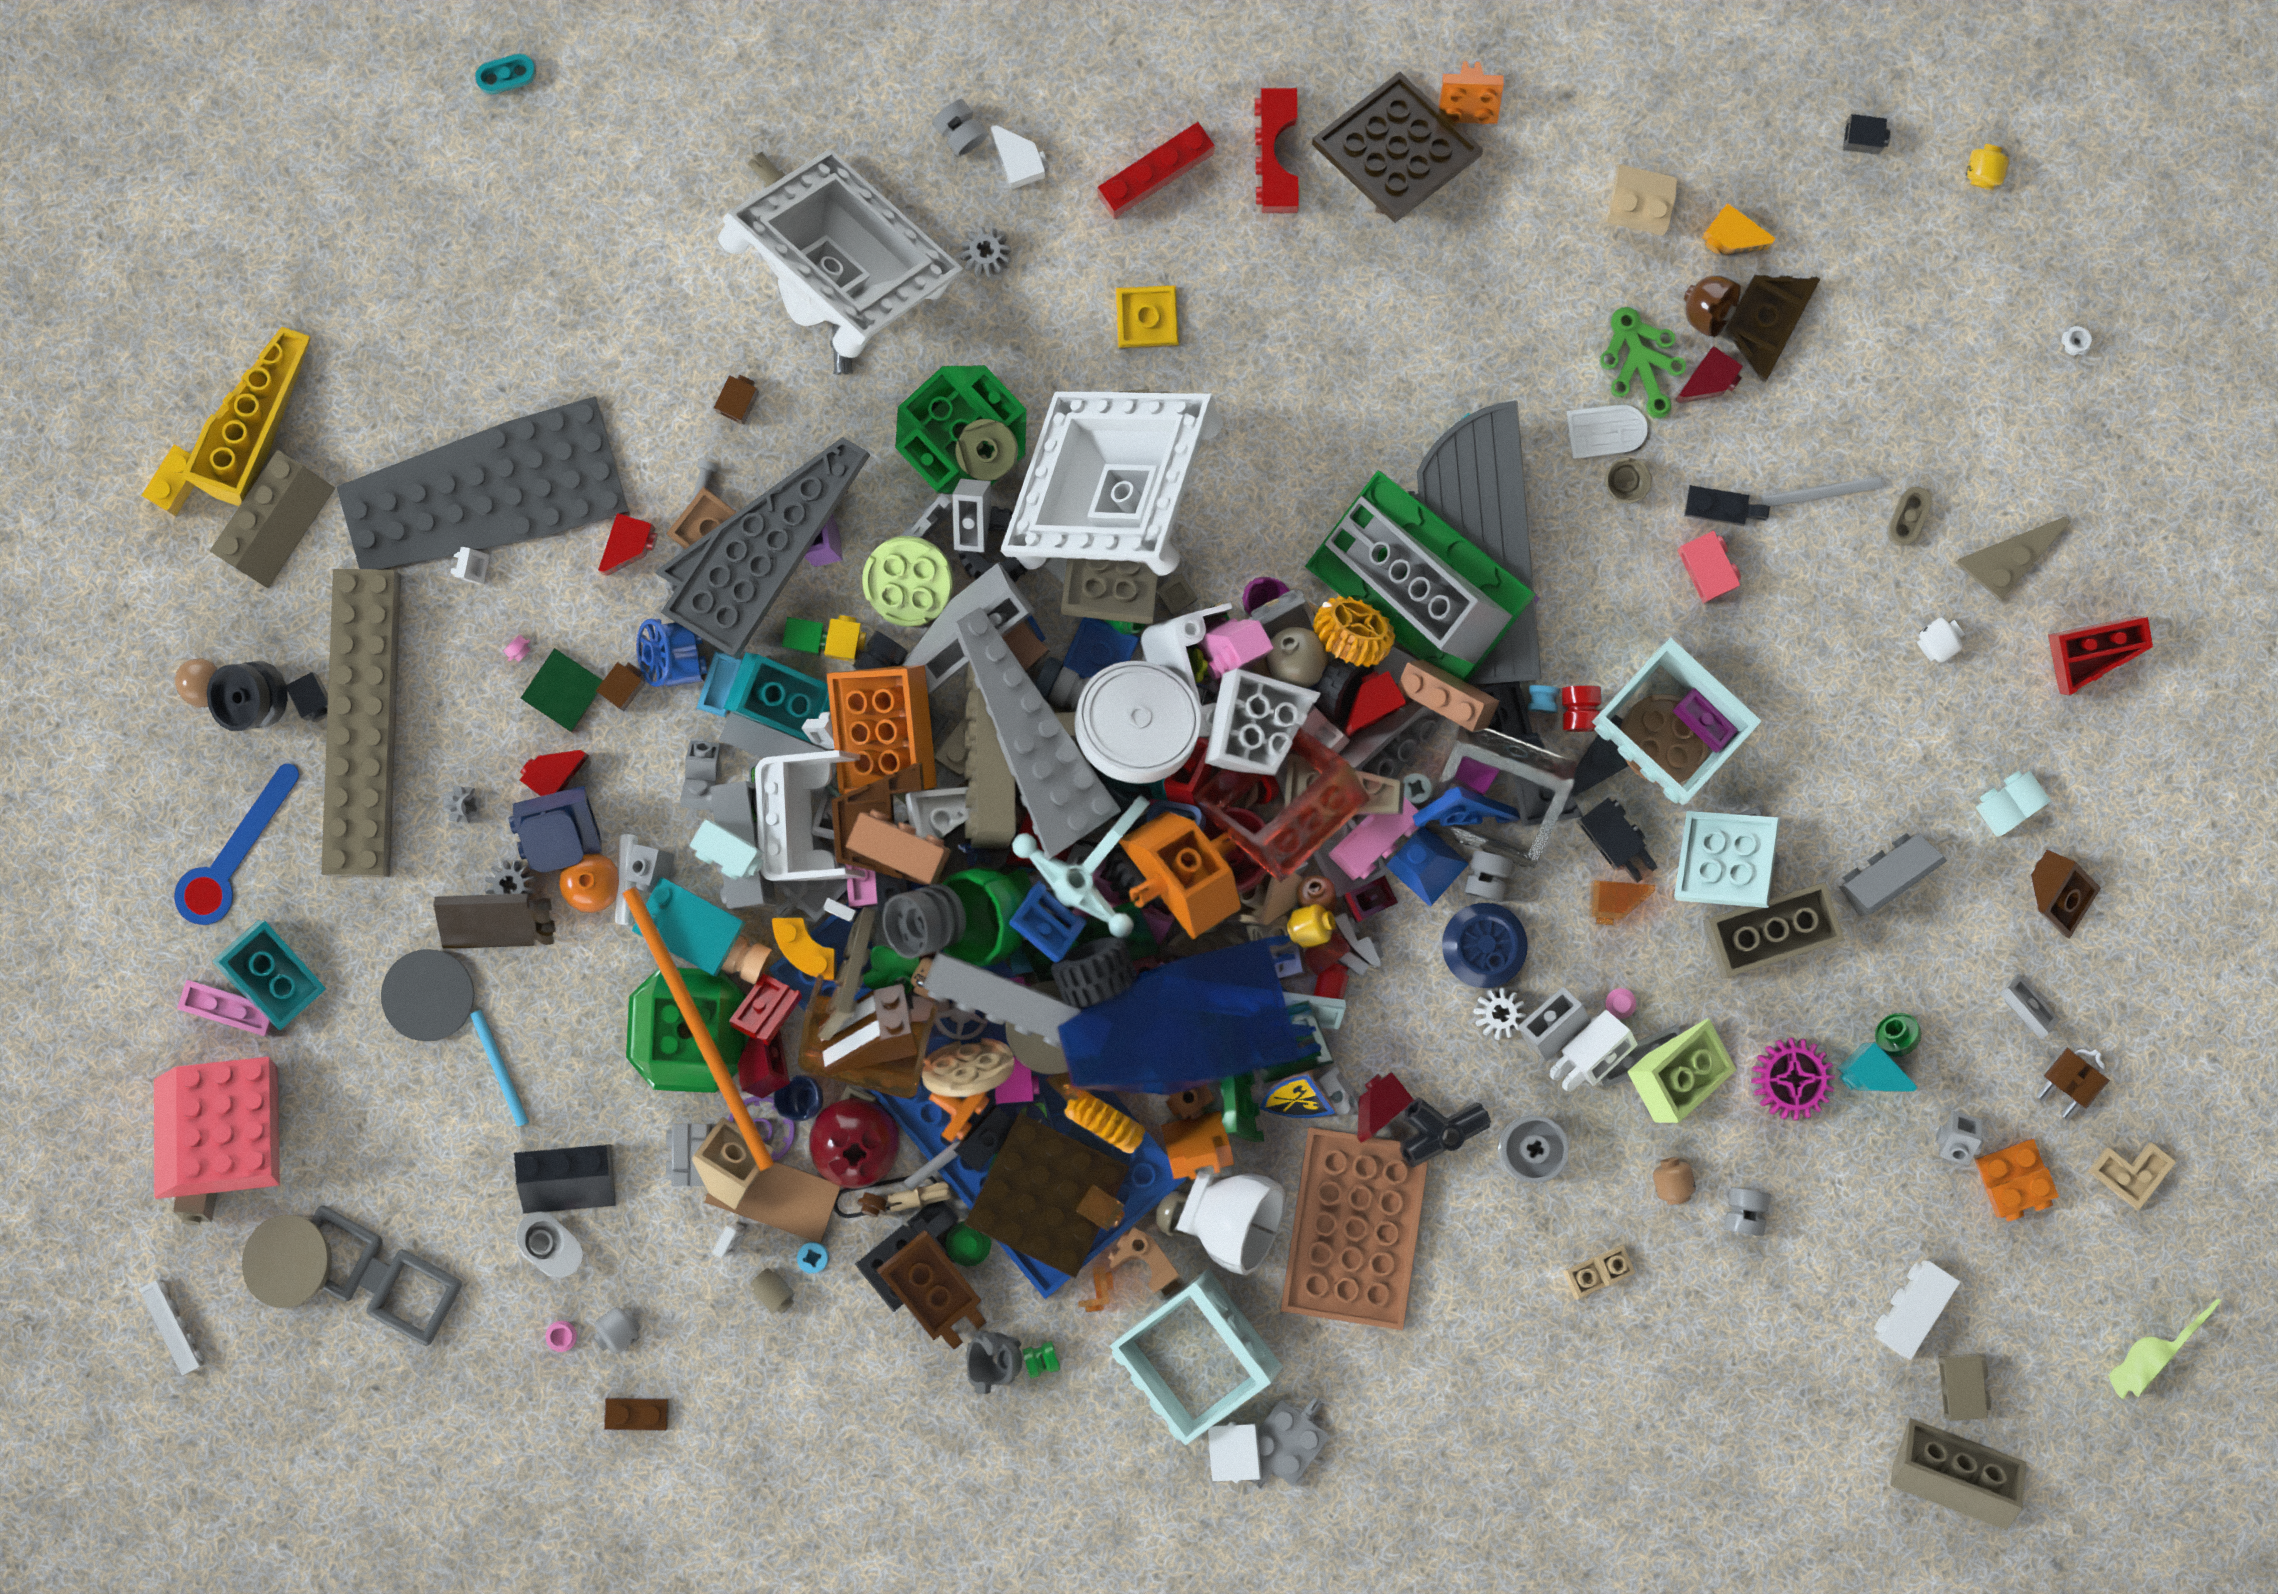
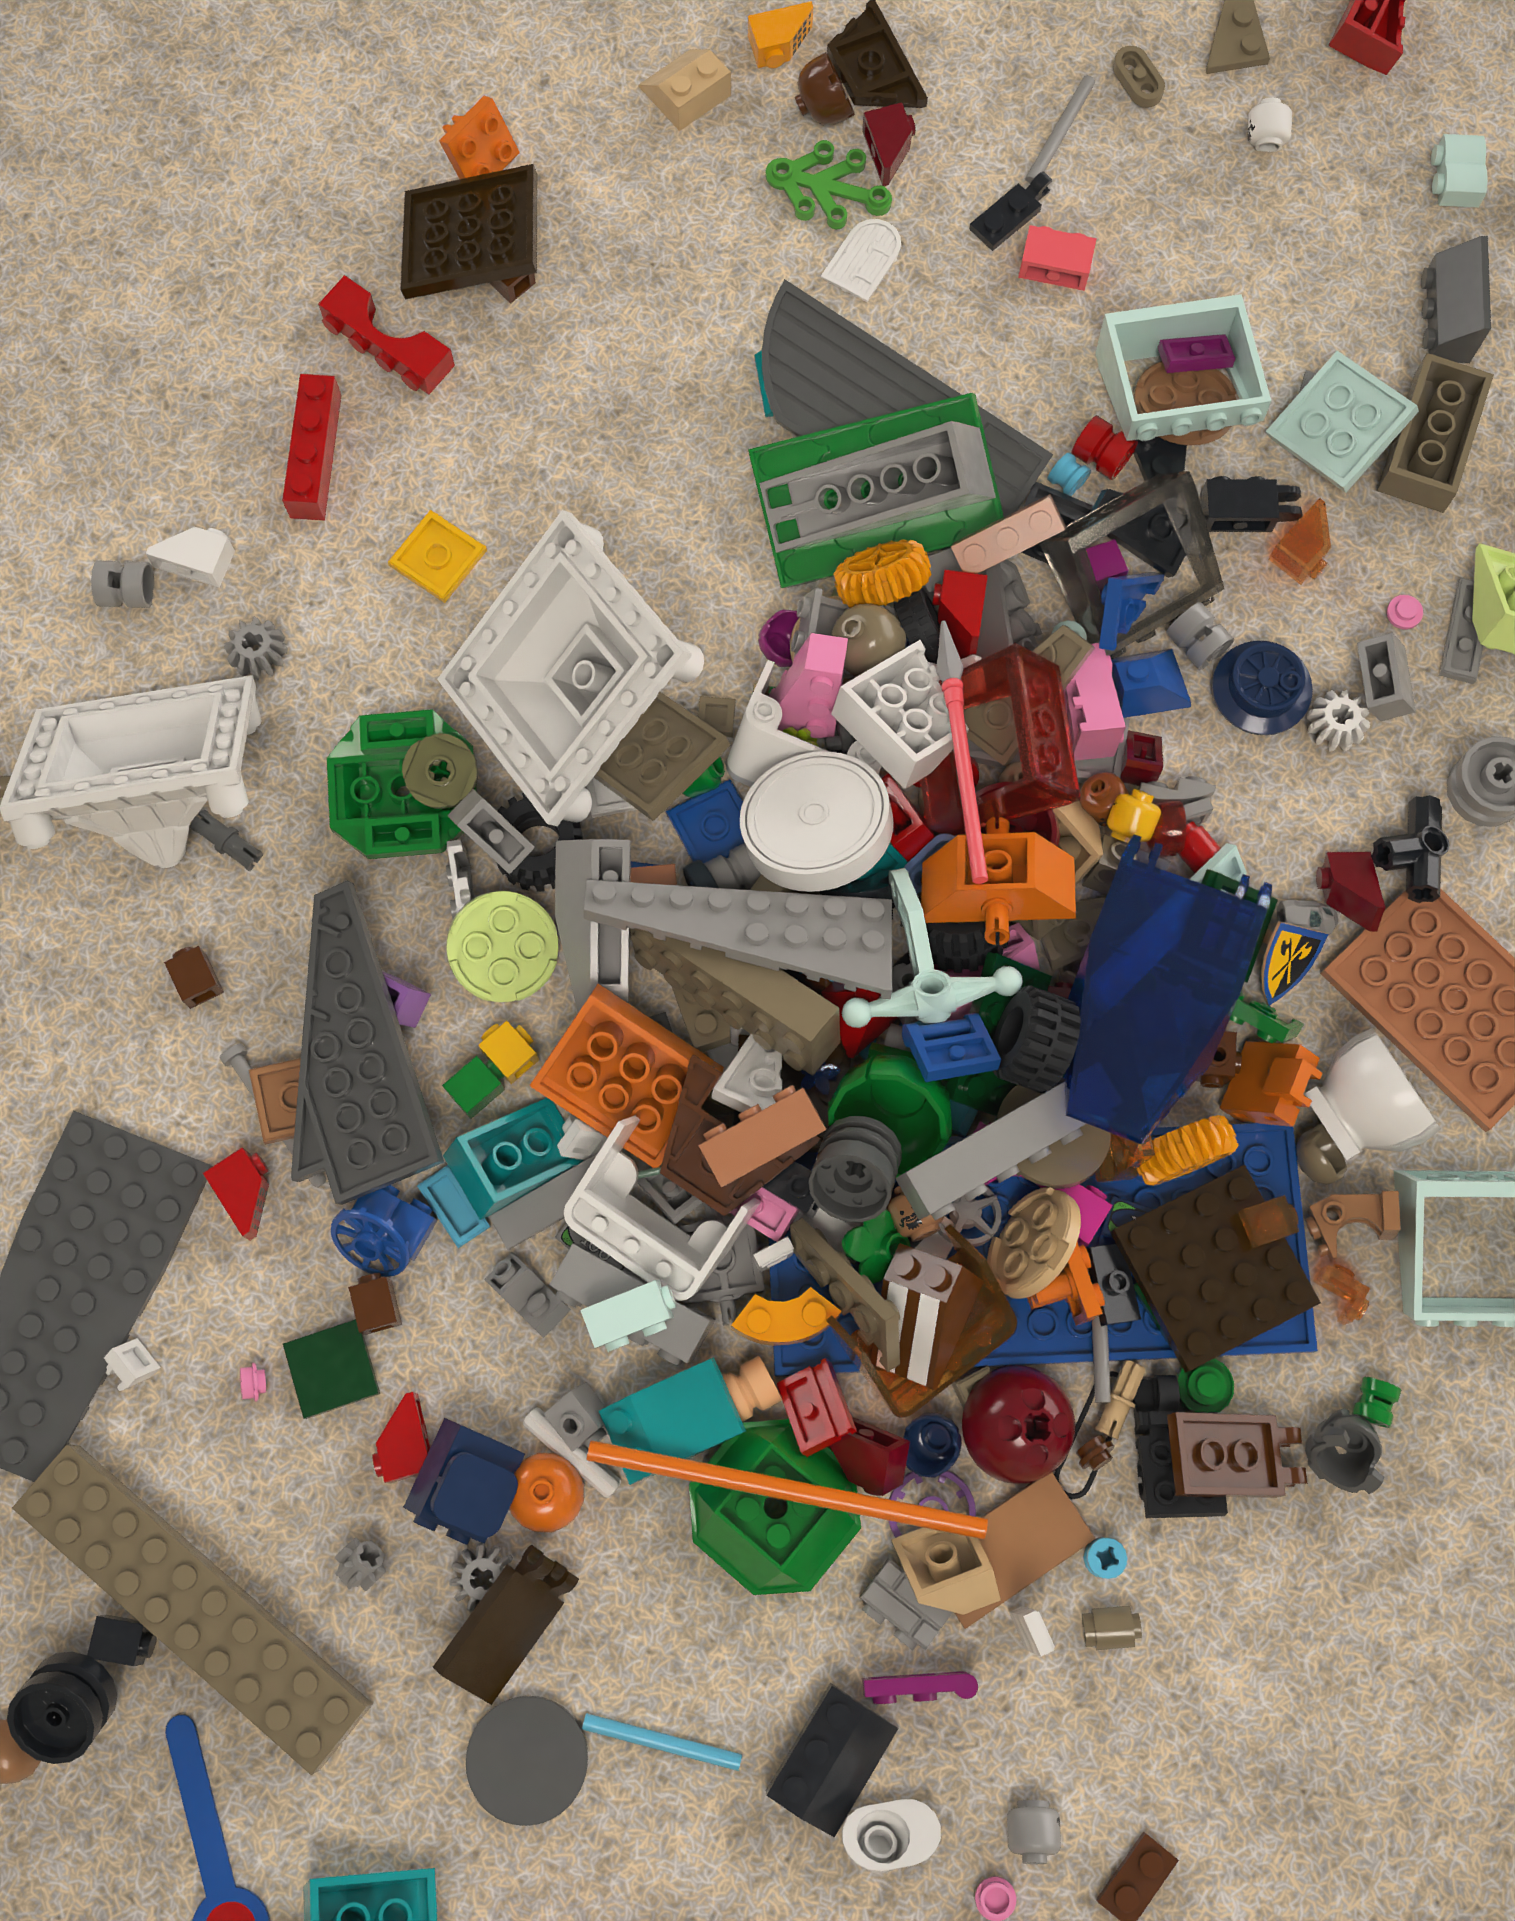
camera: 50 degrees left, 10 degrees down
black wheel [852,630,909,670] -> none
white hinge [1549,1010,1638,1092] -> none
dark tan hair [1605,457,1652,504] -> none
none -> magenta plate [862,1671,978,1704]
none -> coral piece [936,621,988,884]

